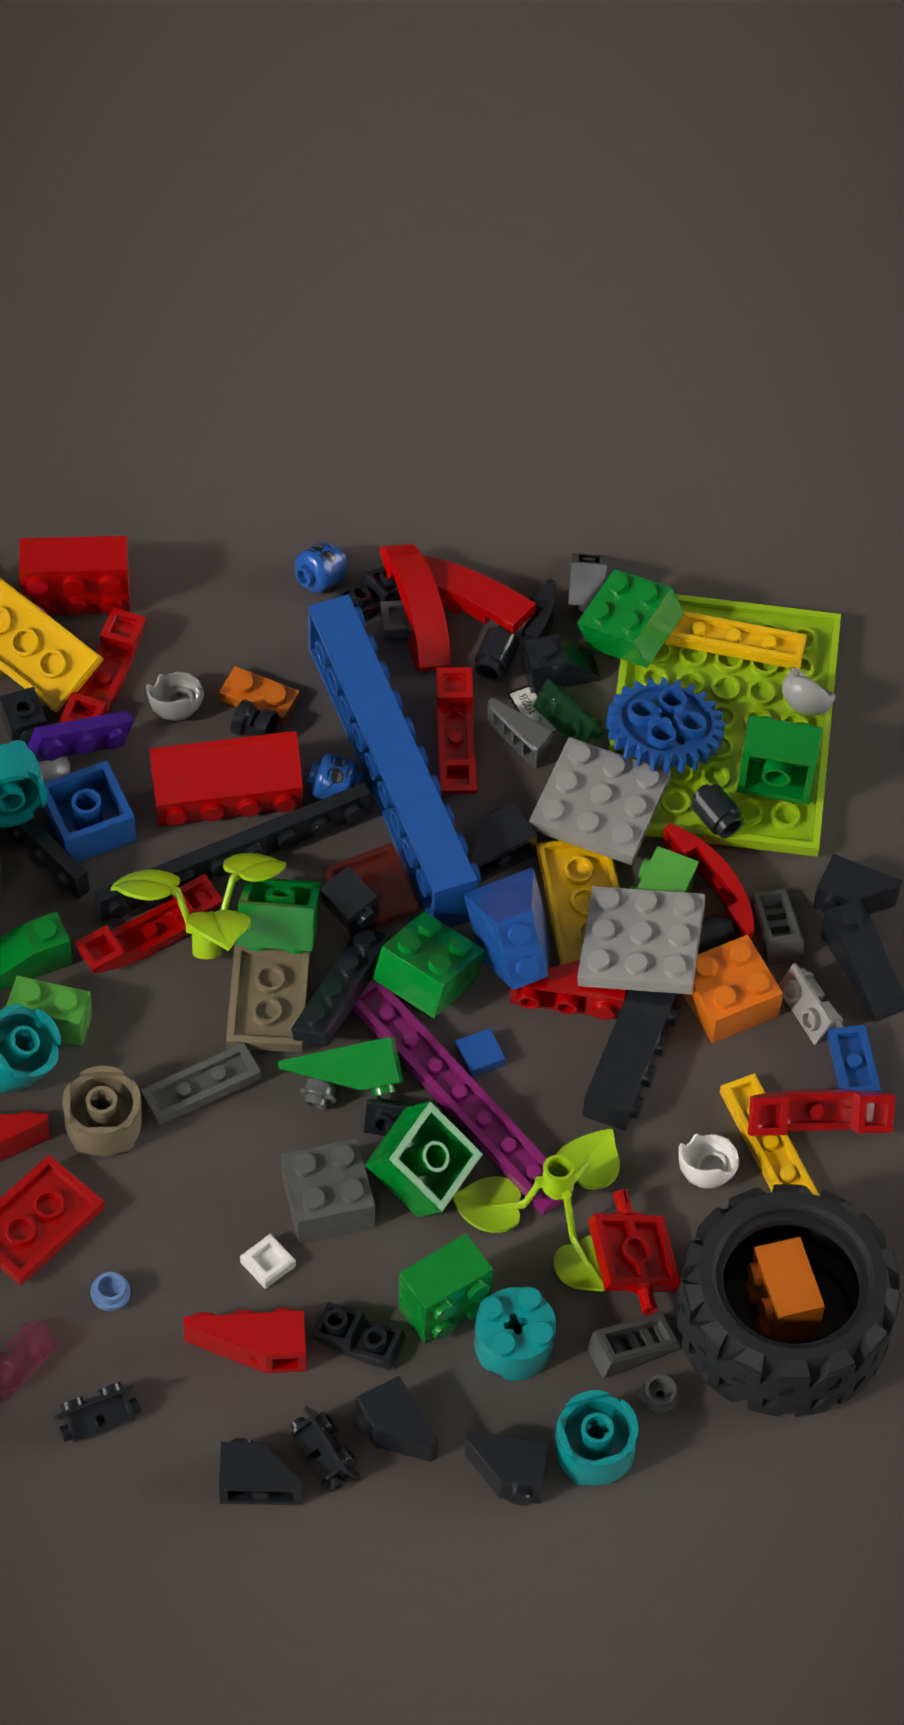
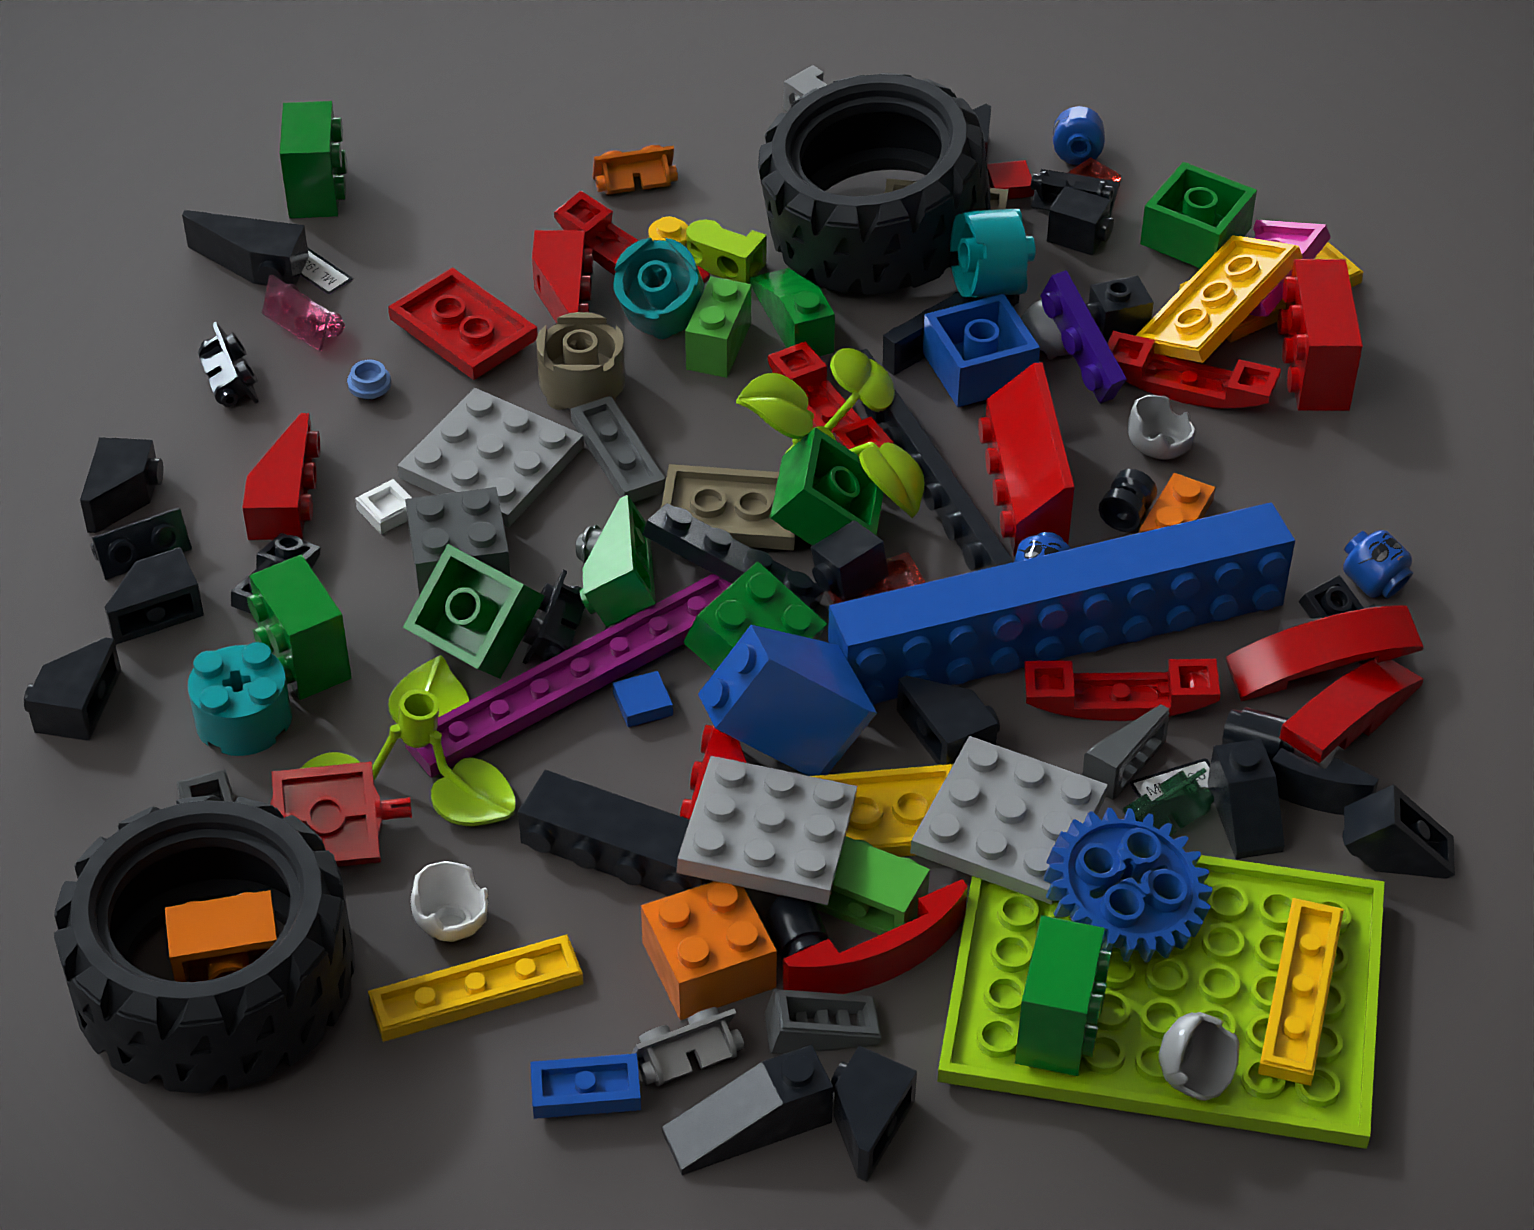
camera: 95 degrees right, 10 degrees down
teal brick [554,1390,639,1486] -> none
green brick [577,569,684,668] -> none
black brick [691,784,744,839] -> none
red slope [748,1089,896,1136] -> none
none -> light grey plate [397,388,584,528]

